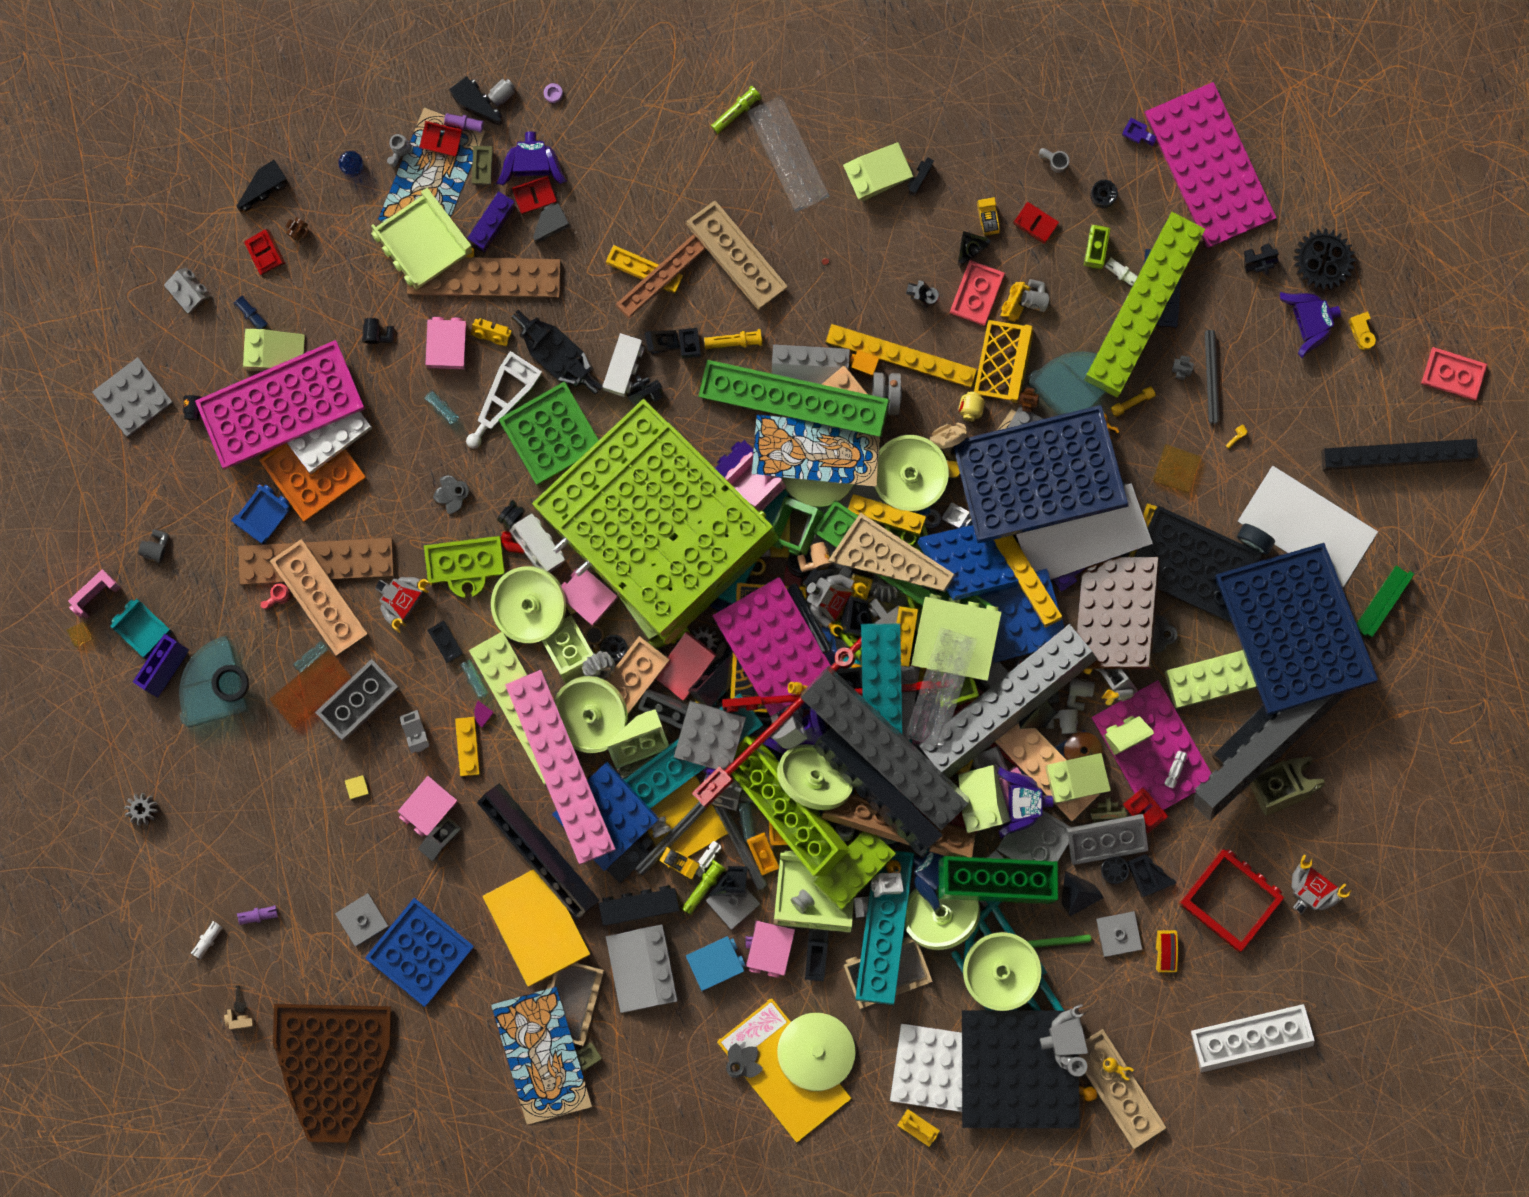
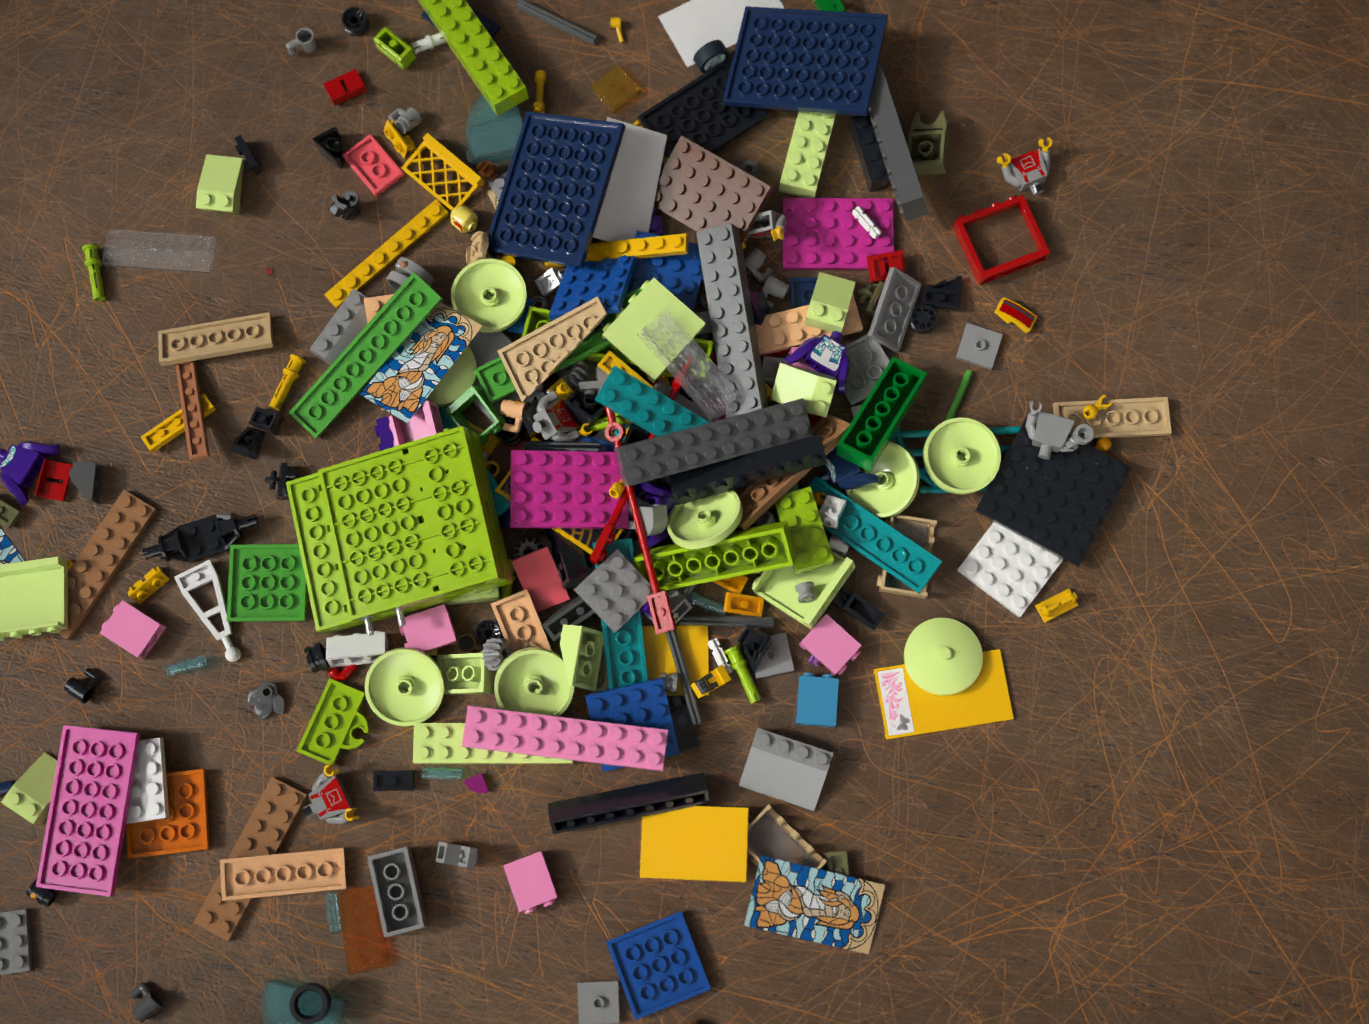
camera: 55 degrees left, 5 degrees down
blue panel [231,484,291,545] -> none
coral piece [261,584,291,610] -> none
light yellow tile [345,775,369,799] -> none
dark grey slope [418,816,462,861] -> none
yellow plate [455,717,480,776] -> none
dark purple brick [467,191,515,253] -> none
black brick [599,885,679,926] -> none
white brick [602,333,645,397] -> none
dark grey plate [726,1043,763,1078] -> none
yellow plate [848,494,926,536] -> none
light orange brick [849,350,879,378] -> none
leg [977,197,999,236] -> none
black slope [1062,871,1104,916] -> none
reddish brown dish [1064,732,1103,760] -> none
yellowish green slope [1103,716,1154,756] -> none
dark grey gear [1172,355,1194,380] -> none
white arch [1191,1004,1315,1073] -> none

